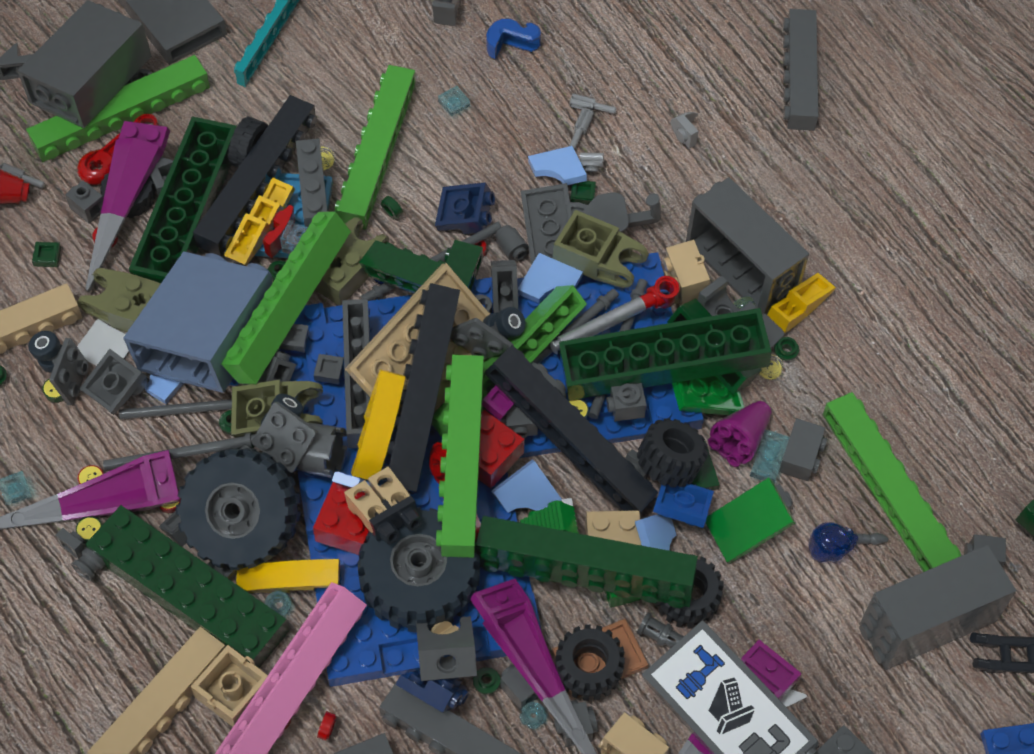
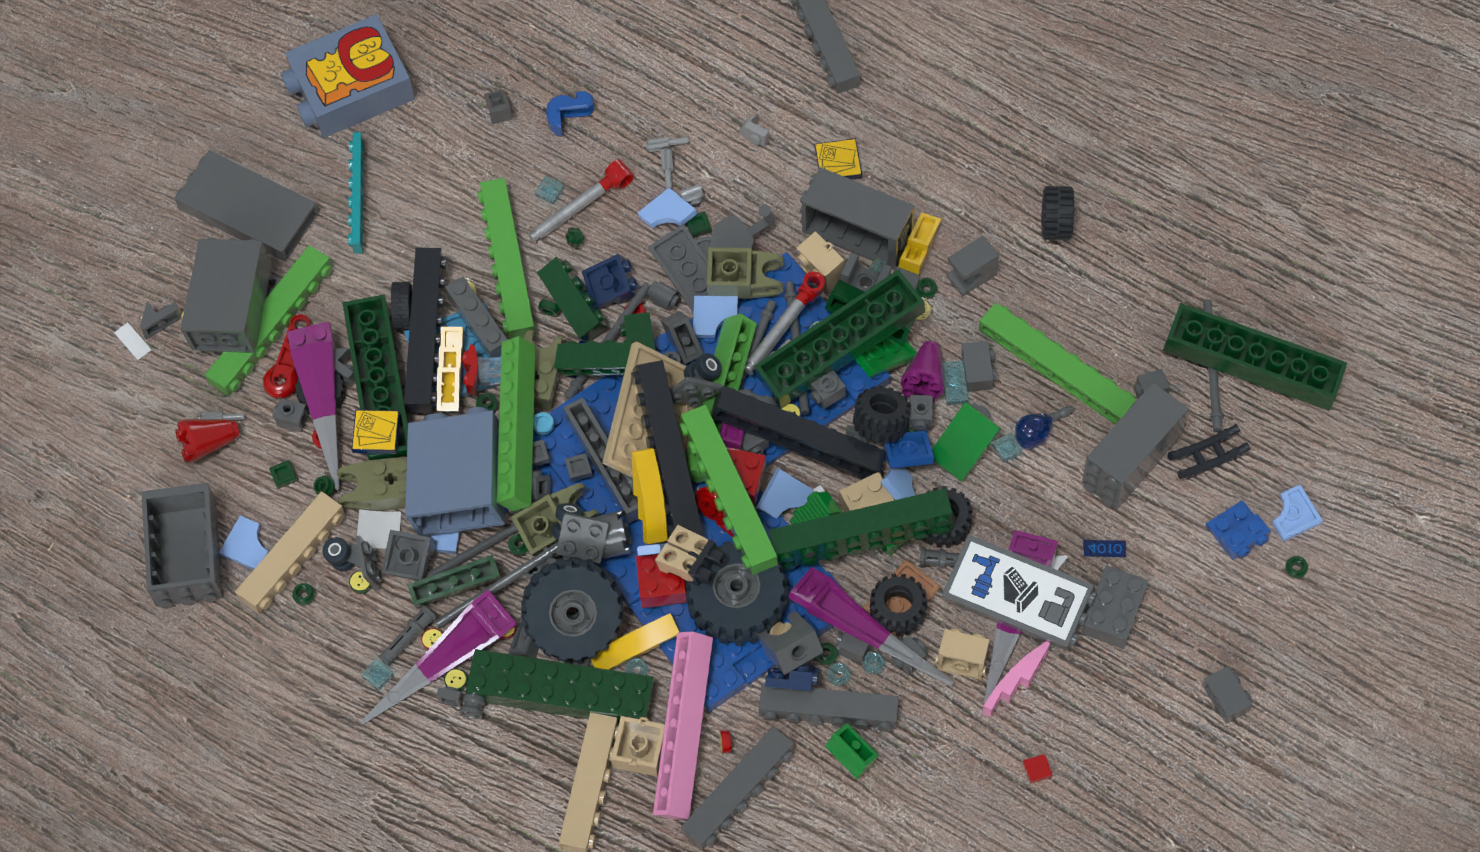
camera: 20 degrees left, 5 degrees up
none -> dark green plate [313,475,335,496]
none -> yellow tile [351,410,400,454]
none -> dark grey pin [378,605,437,666]
none -> dark green brick [407,555,501,609]
none -> flat silver piece [528,159,634,243]
none -> medium azure tile [533,412,554,435]
none -> dark green brick [537,257,608,341]
none -> dark green plate [565,227,583,248]
none -> yellow tile [814,138,862,180]
none -> clear light blue plate [827,663,850,686]
none -> dark grey brick [908,395,932,431]
none -> dark grey piece [946,236,999,297]
none -> clear light blue plate [992,432,1023,463]
none -> black tyre [1041,186,1074,240]
none -> clear blue sticker [1083,540,1126,557]

